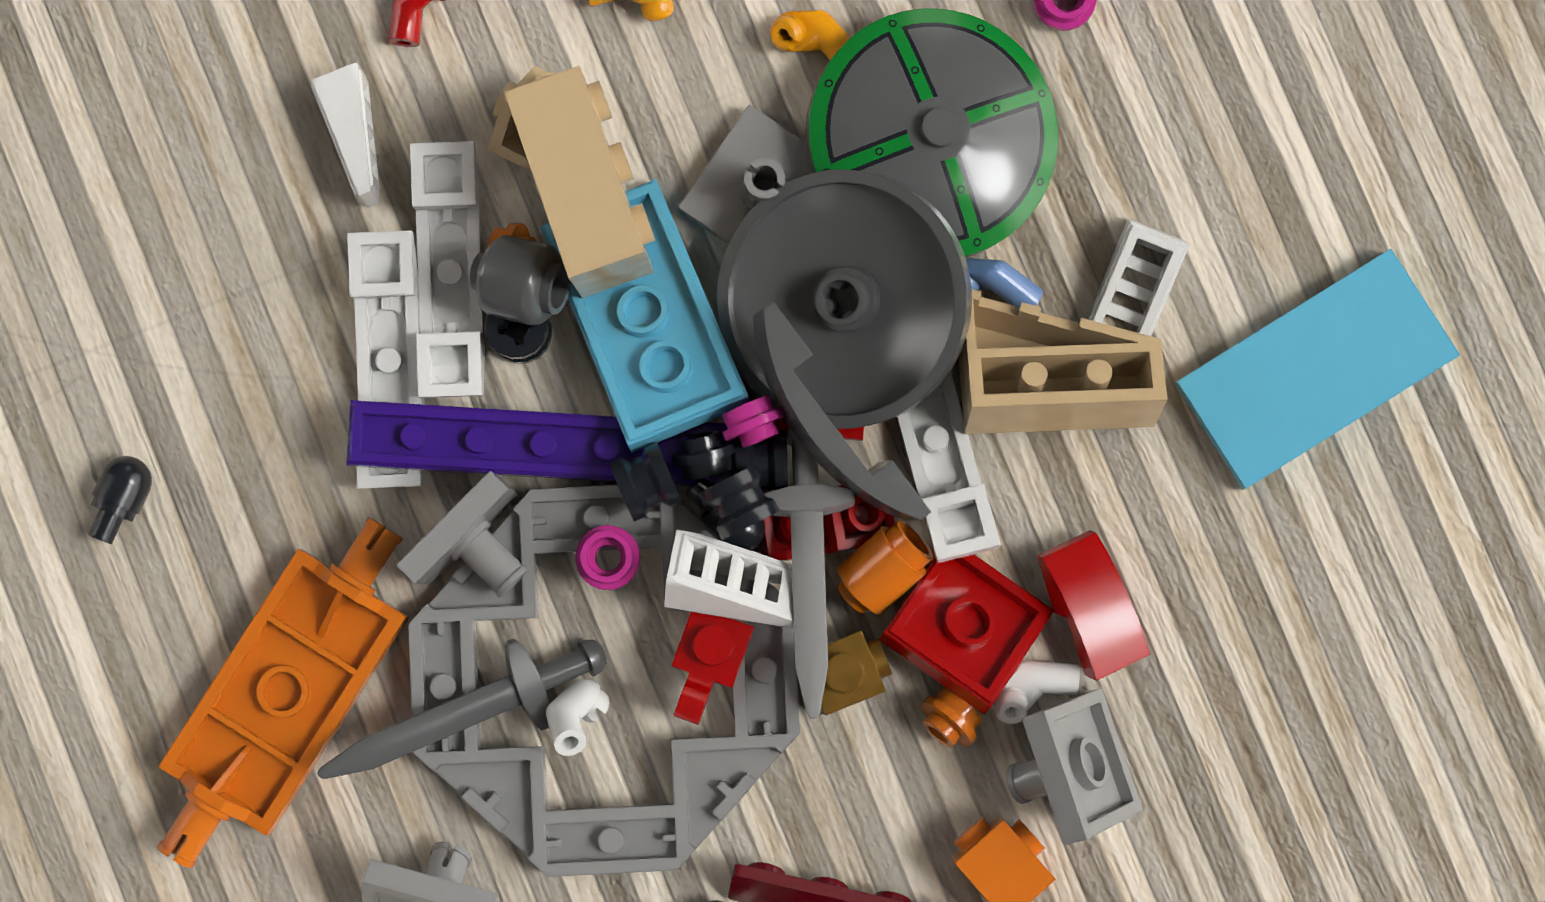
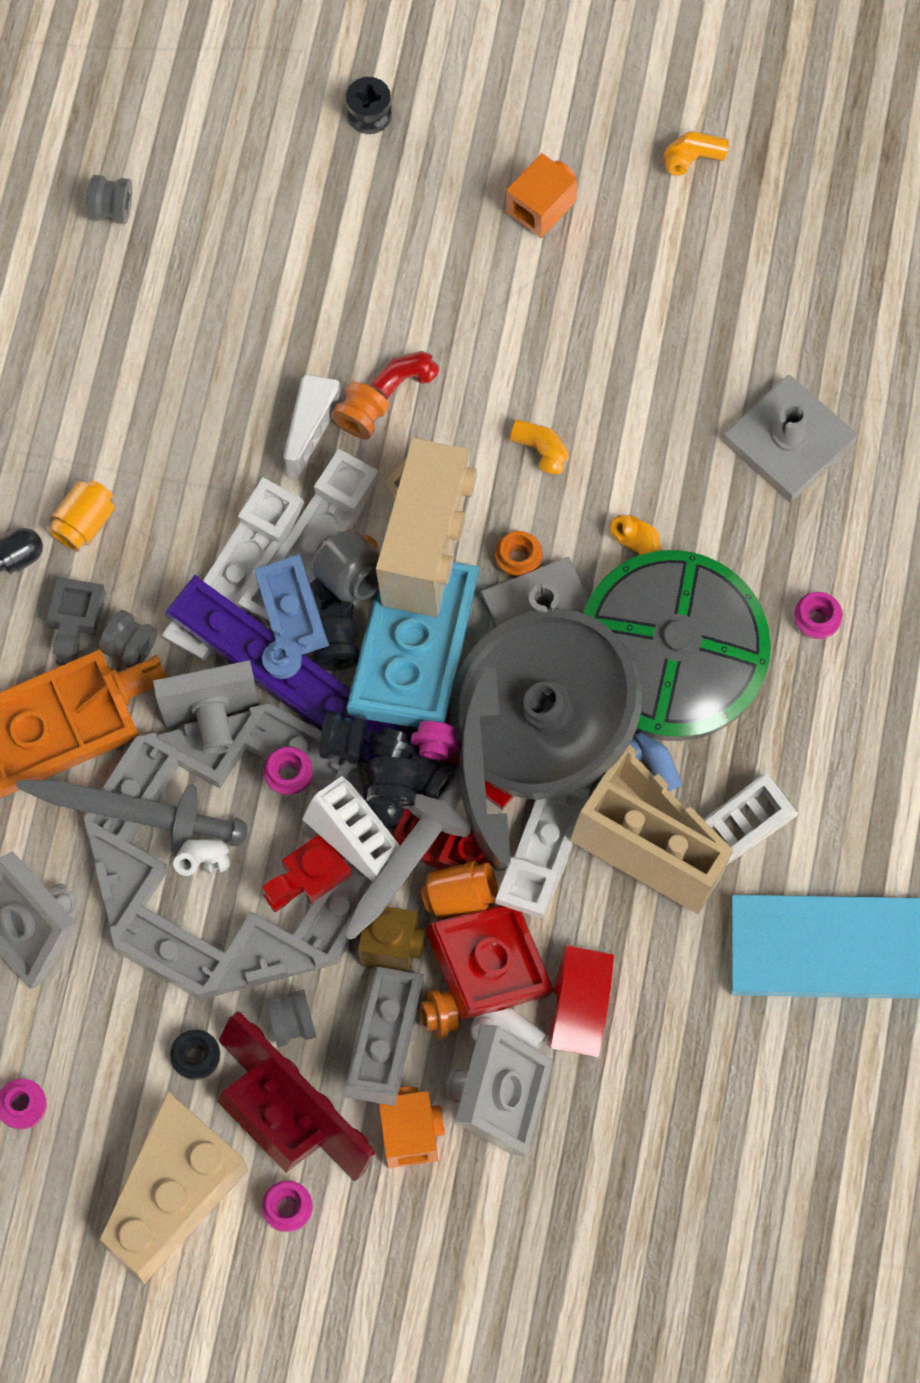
camera: 30 degrees right, 15 degrees down
none -> dark grey plate [46,577,106,665]
none -> light orange brick [47,479,115,552]
none -> dark grey wheel [98,610,158,668]
none -> medium blue hinge [254,554,329,679]
none -> dark grey wheel [265,989,316,1048]
none -> black wheel [311,617,359,671]
none -> orange wheel [330,381,389,440]
none -> light grey tile [345,966,424,1106]
none -> orange plate [495,531,543,578]

